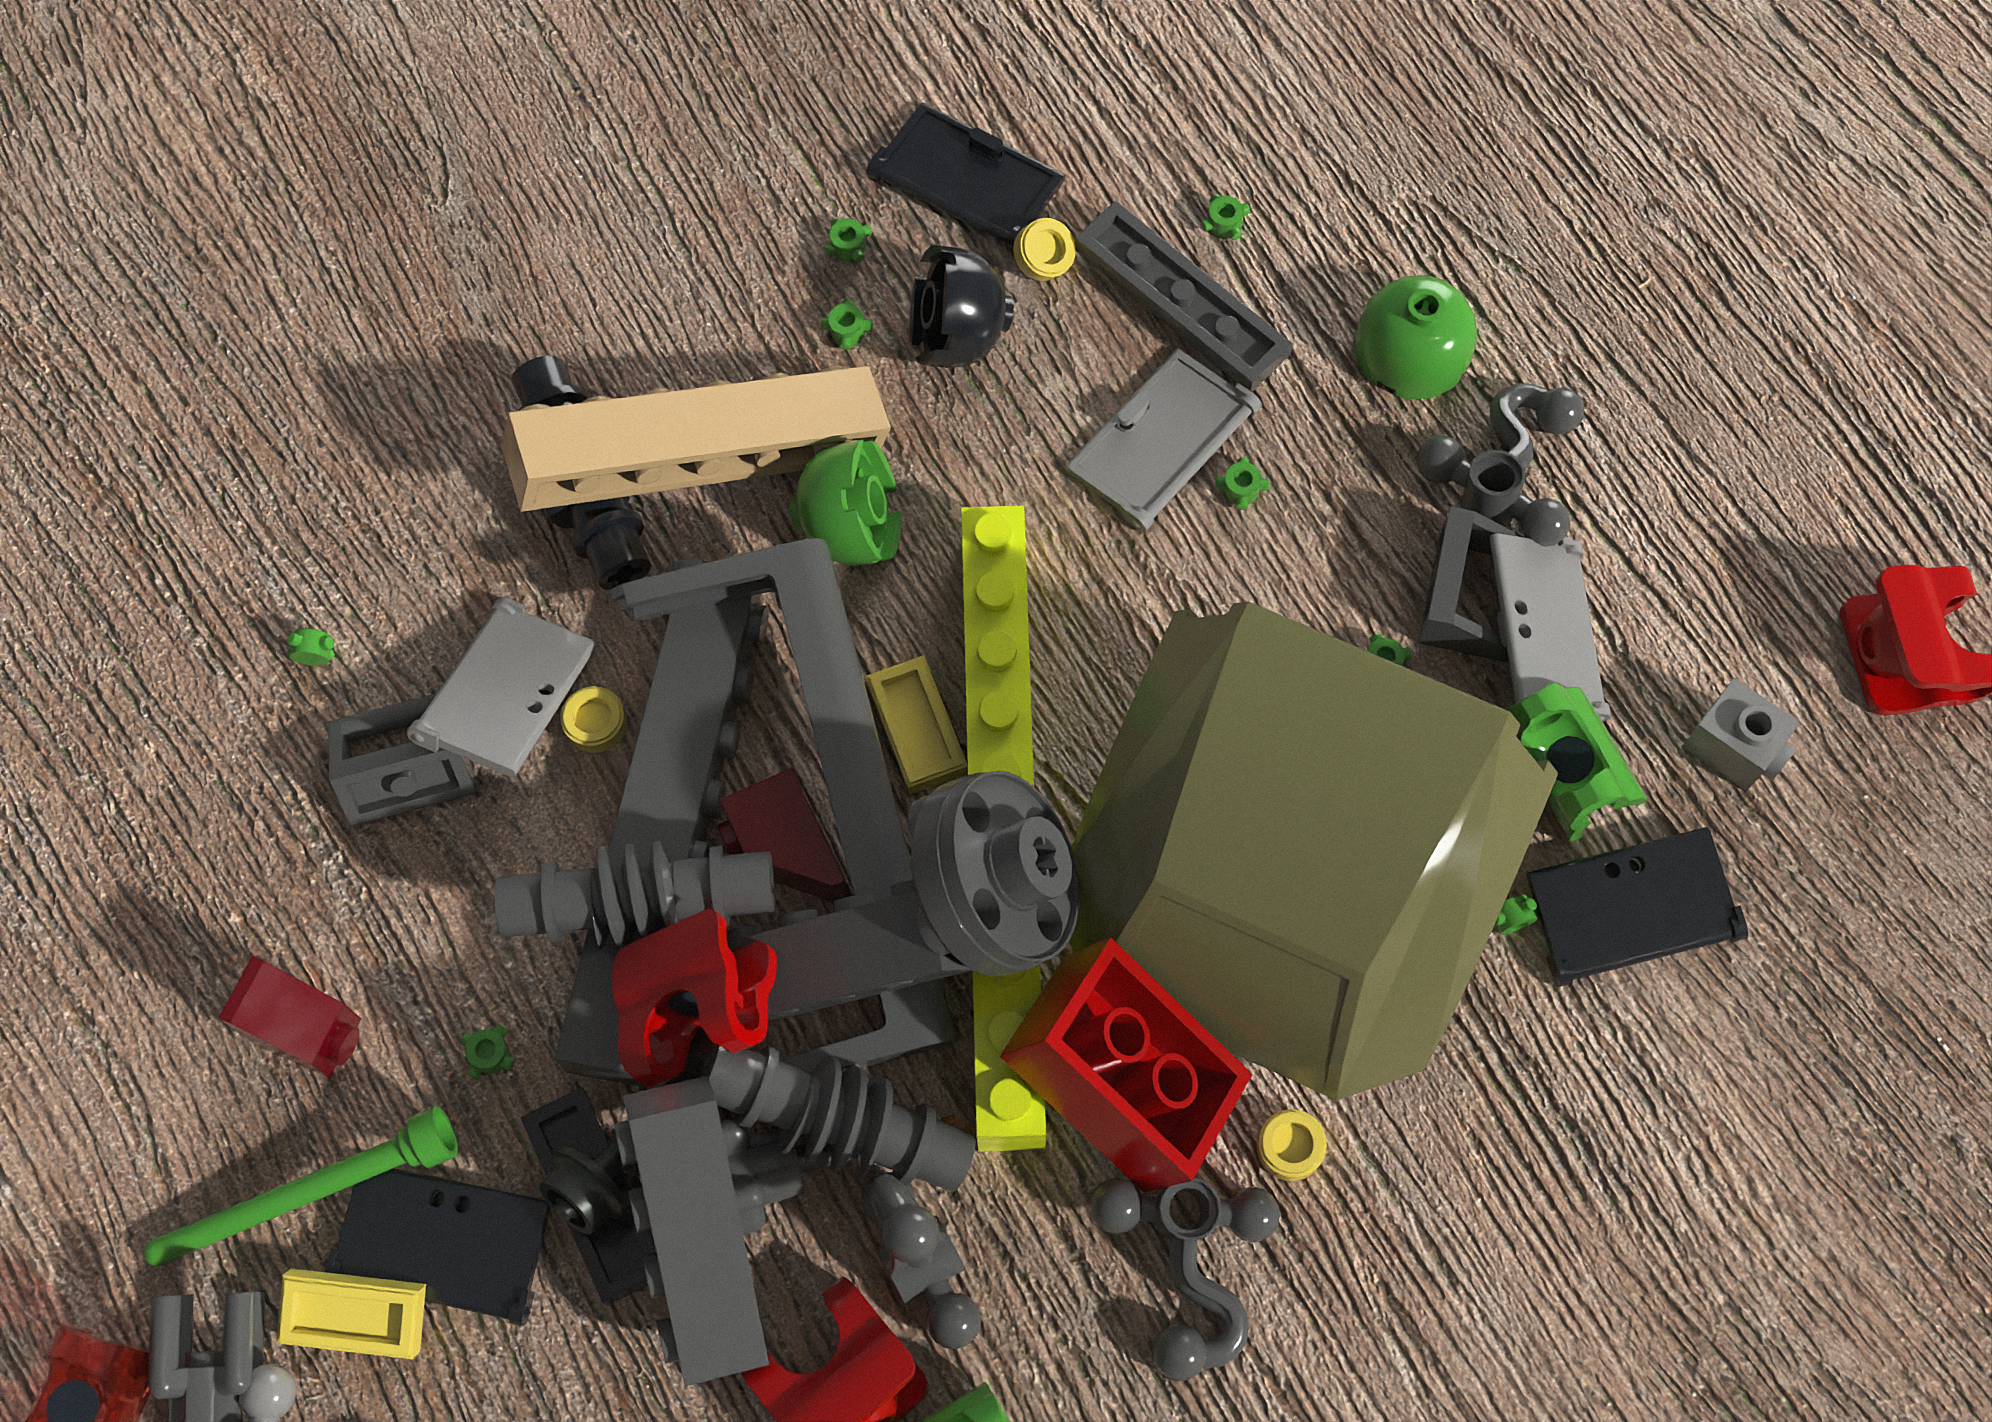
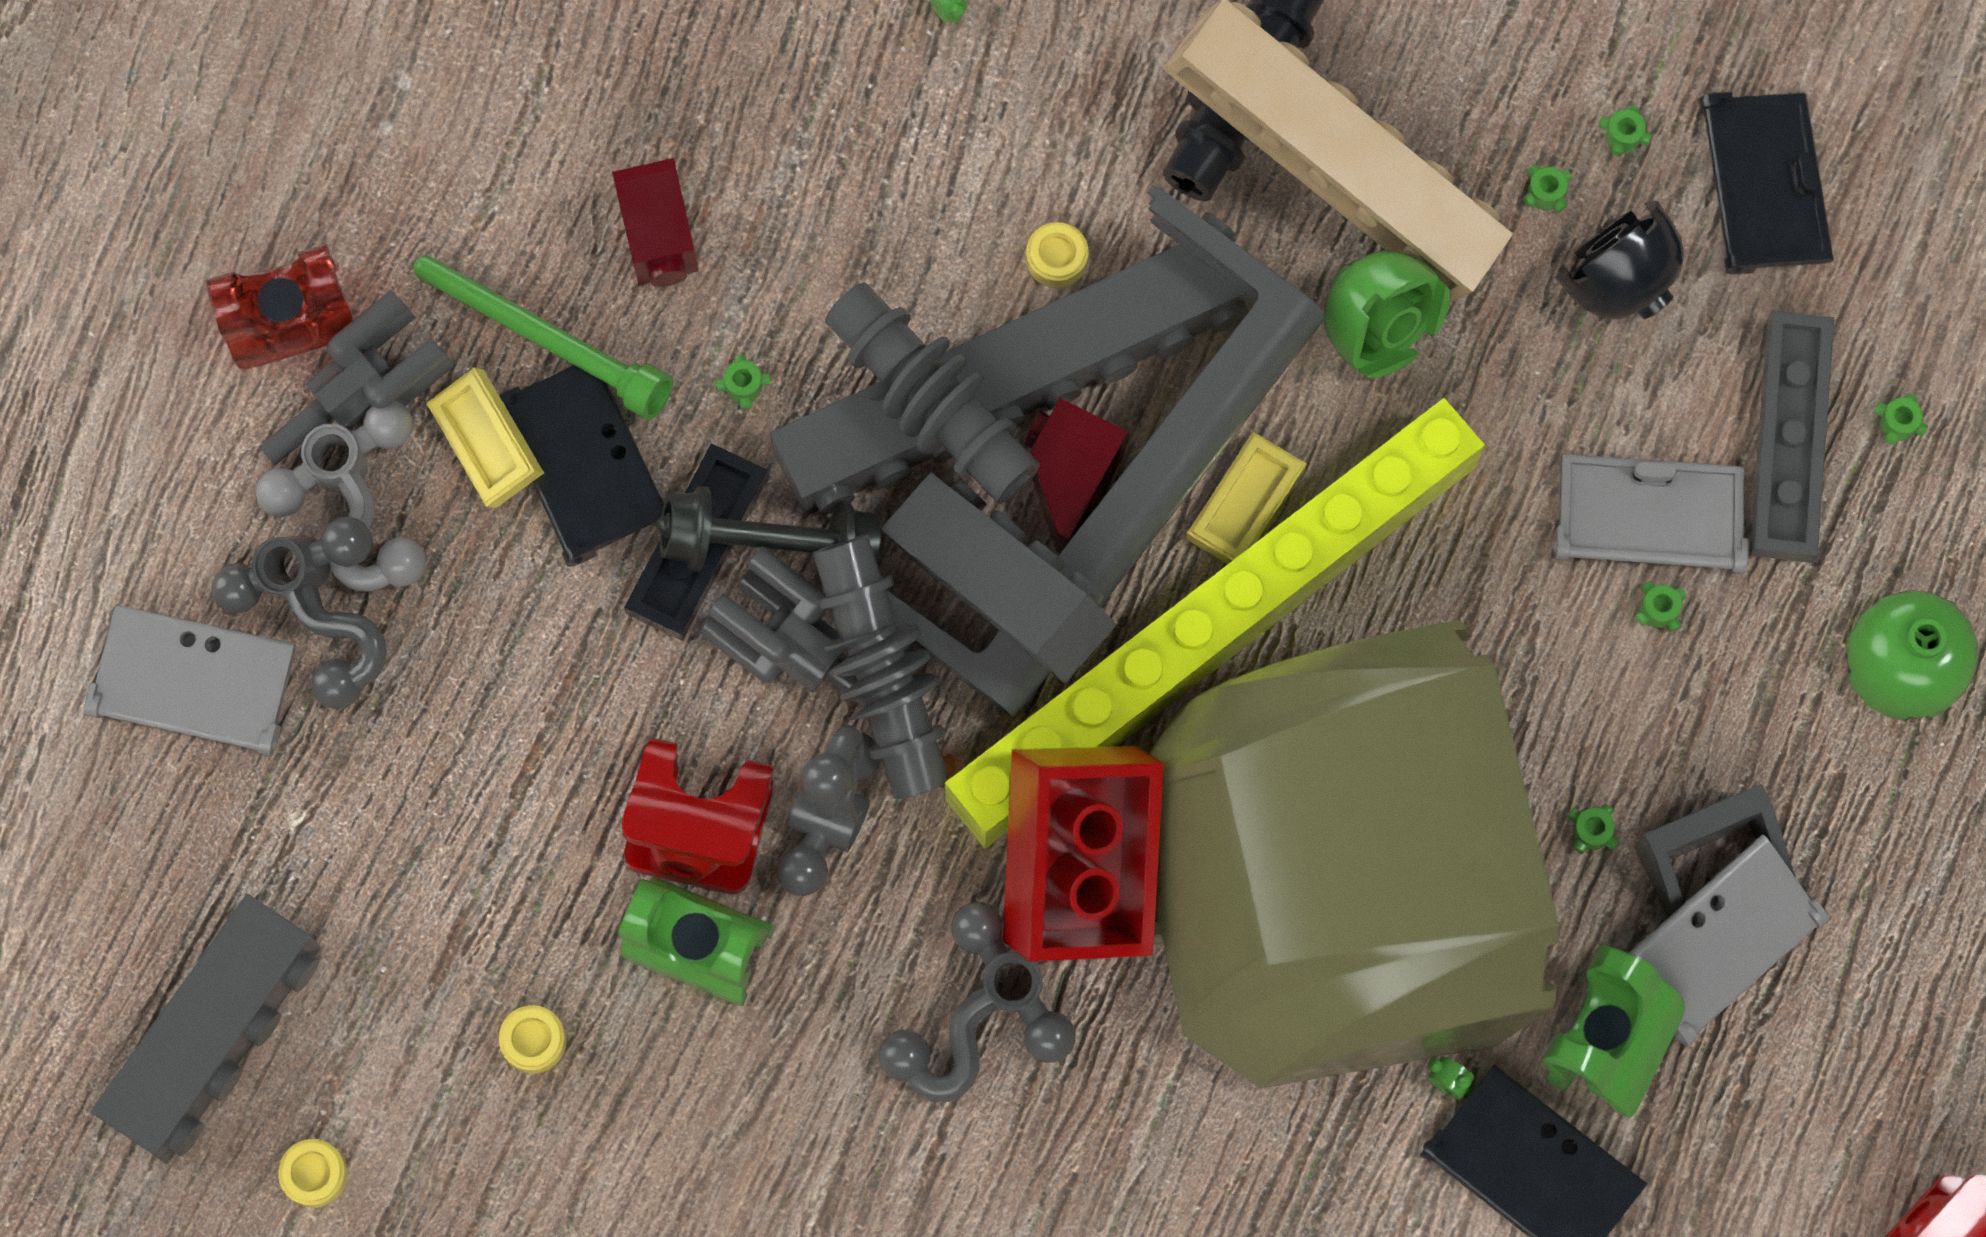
camera: 50 degrees right, 5 degrees up
dark grey tile [328,693,476,827] -> none
light grey door [407,597,597,777] -> none
red piece [612,909,777,1088] -> none
dark grey brick [614,1076,769,1387] -> none
dark grey piece [908,771,1079,977] -> none
light yellow tile [1013,218,1076,281] -> none
light yellow tile [1257,1109,1327,1181] -> none
dark grey piece [1416,383,1584,546] -> none
light grey brick [1682,678,1800,791] -> none

